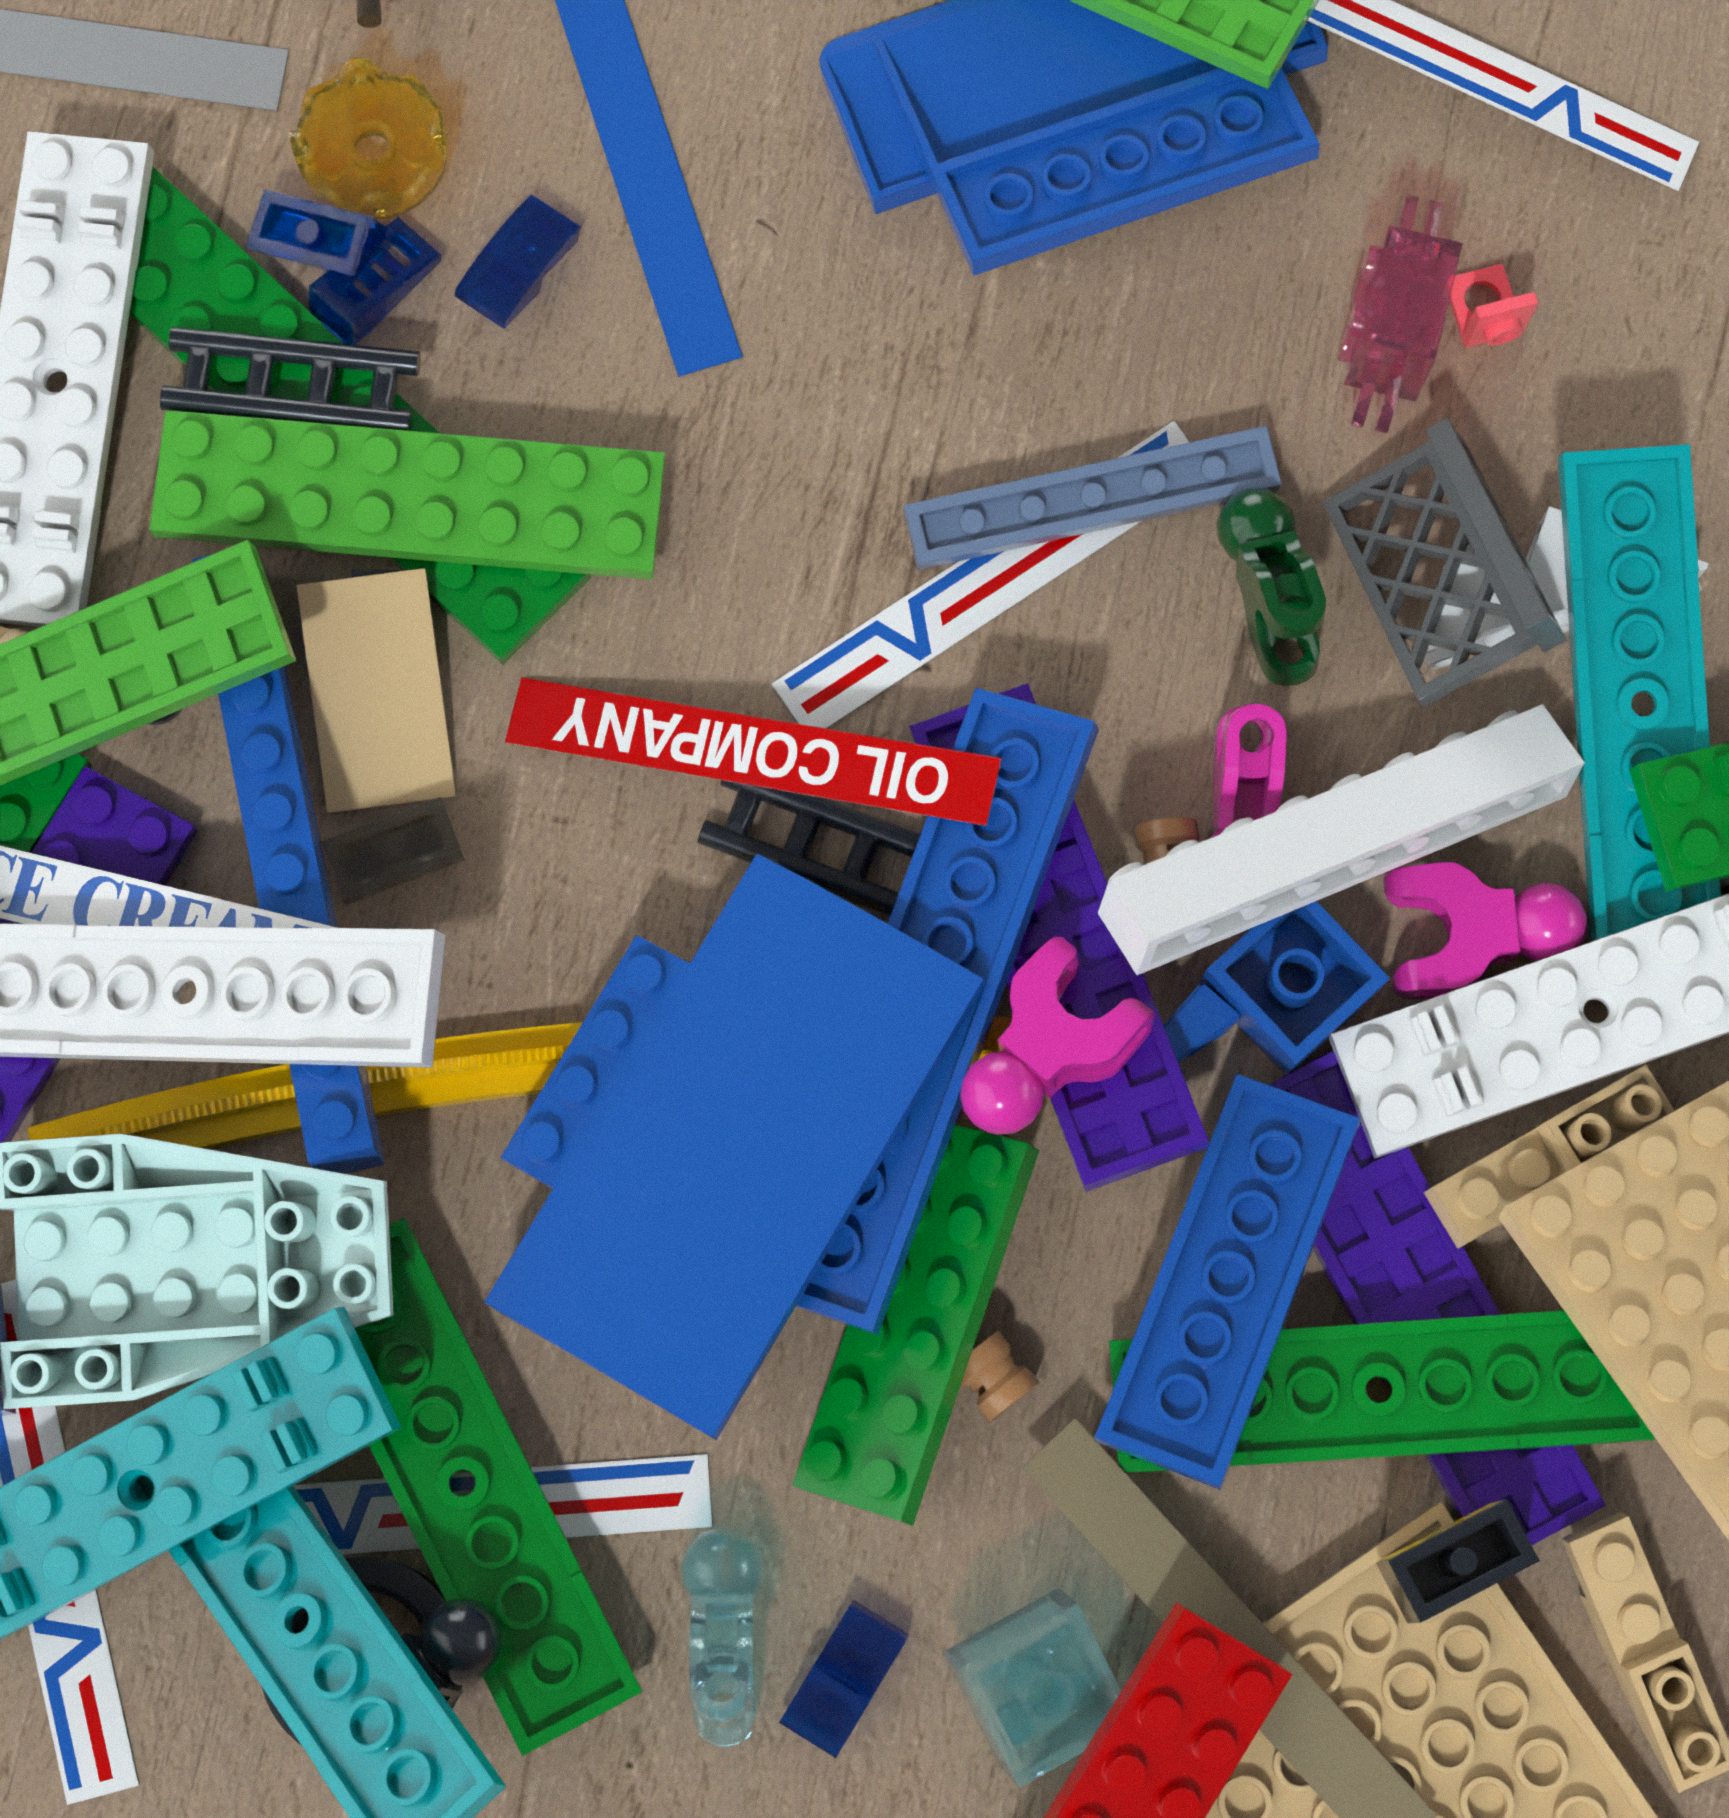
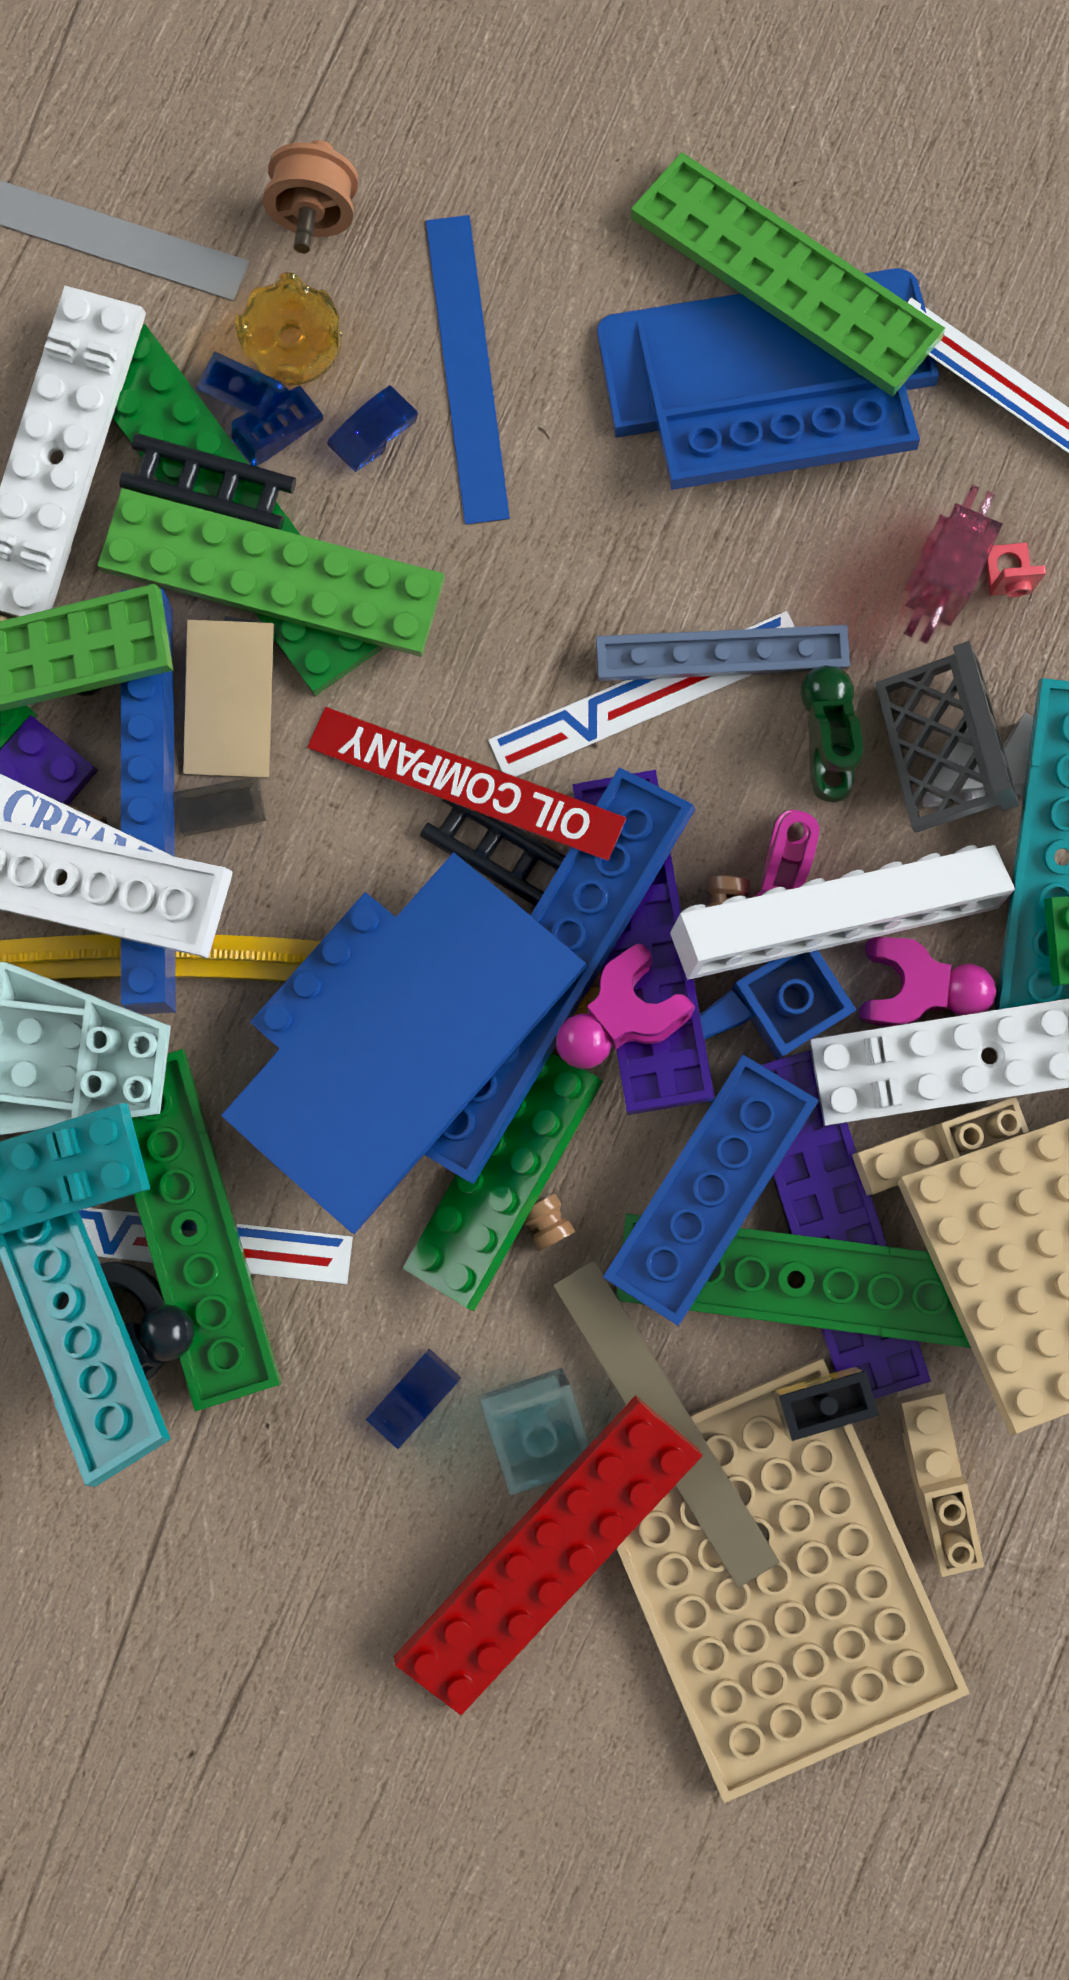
camera: 15 degrees right, 5 degrees up
clear light blue piece [680,1527,765,1747] -> none

